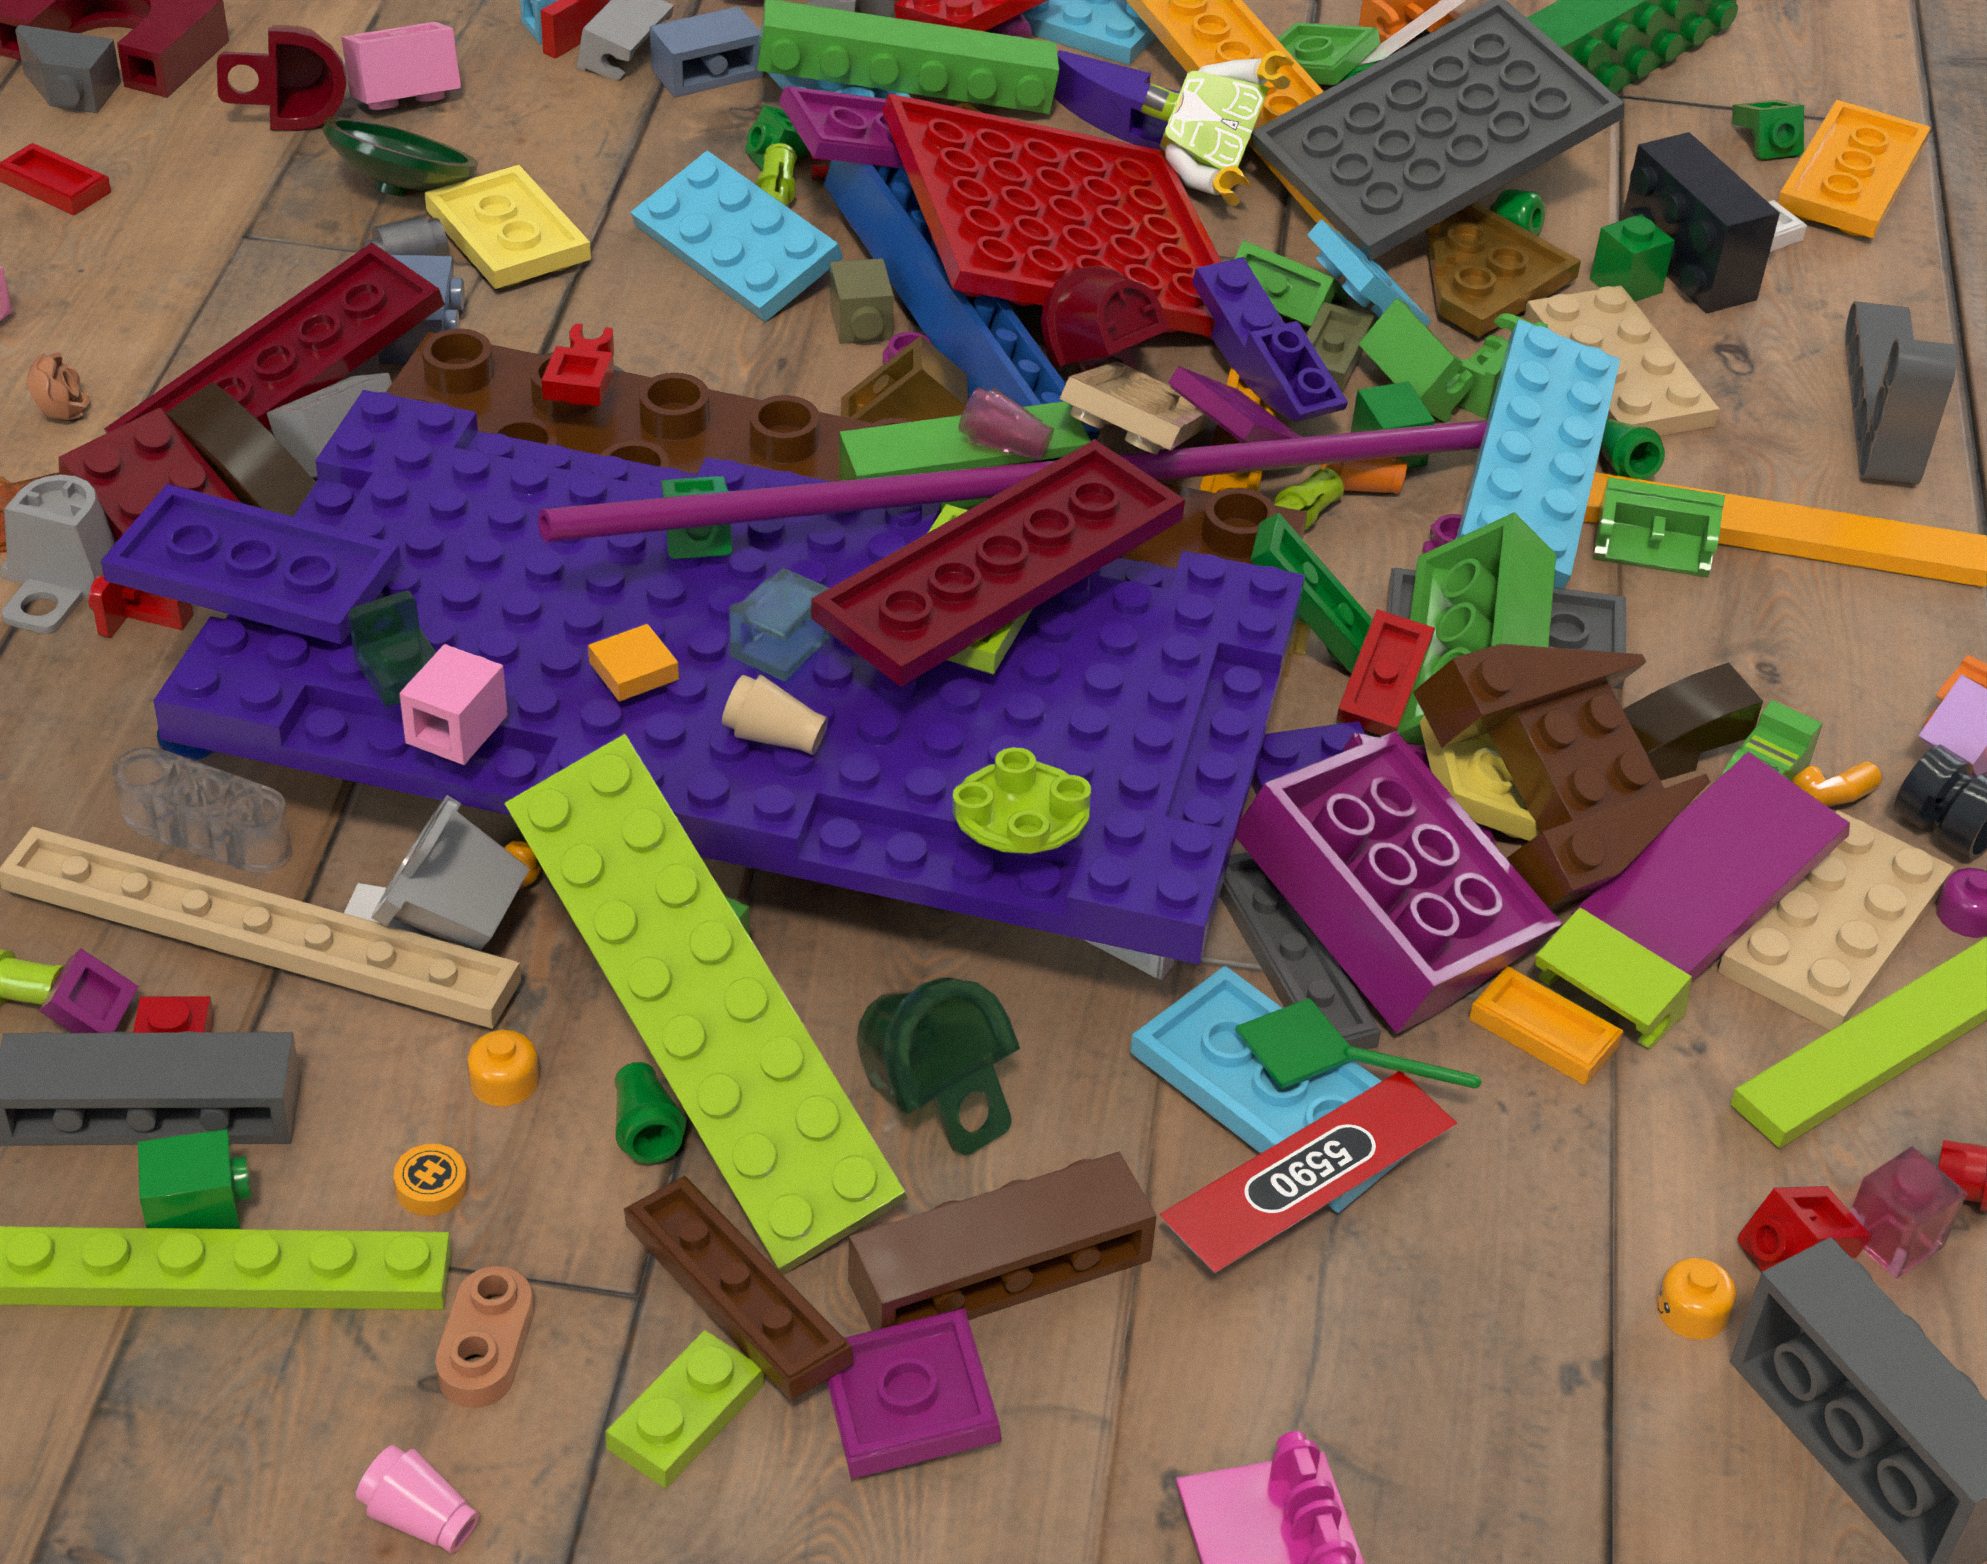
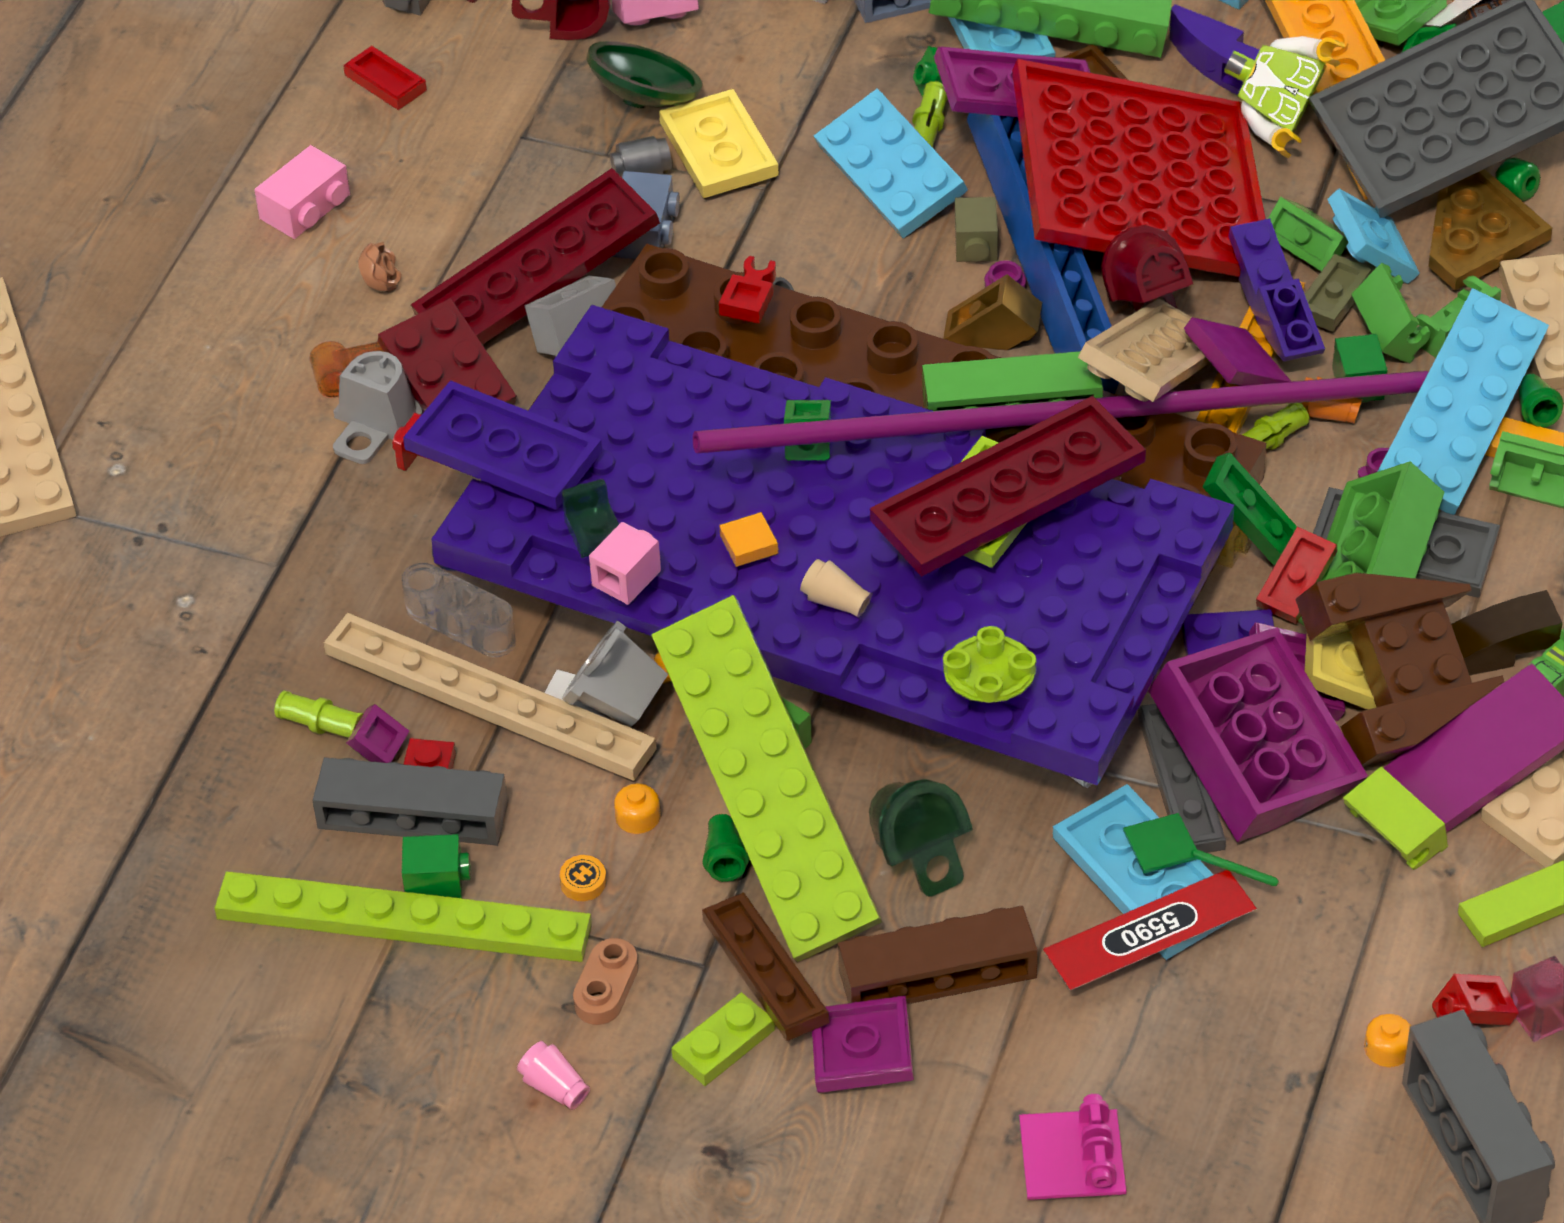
camera: 15 degrees right, 5 degrees up
dark brown slope [166,382,316,517] -> none
clear light blue window [729,568,829,681] -> none
clear pink cone [958,387,1054,461] -> none
light orange tile [1469,966,1624,1086] -> none

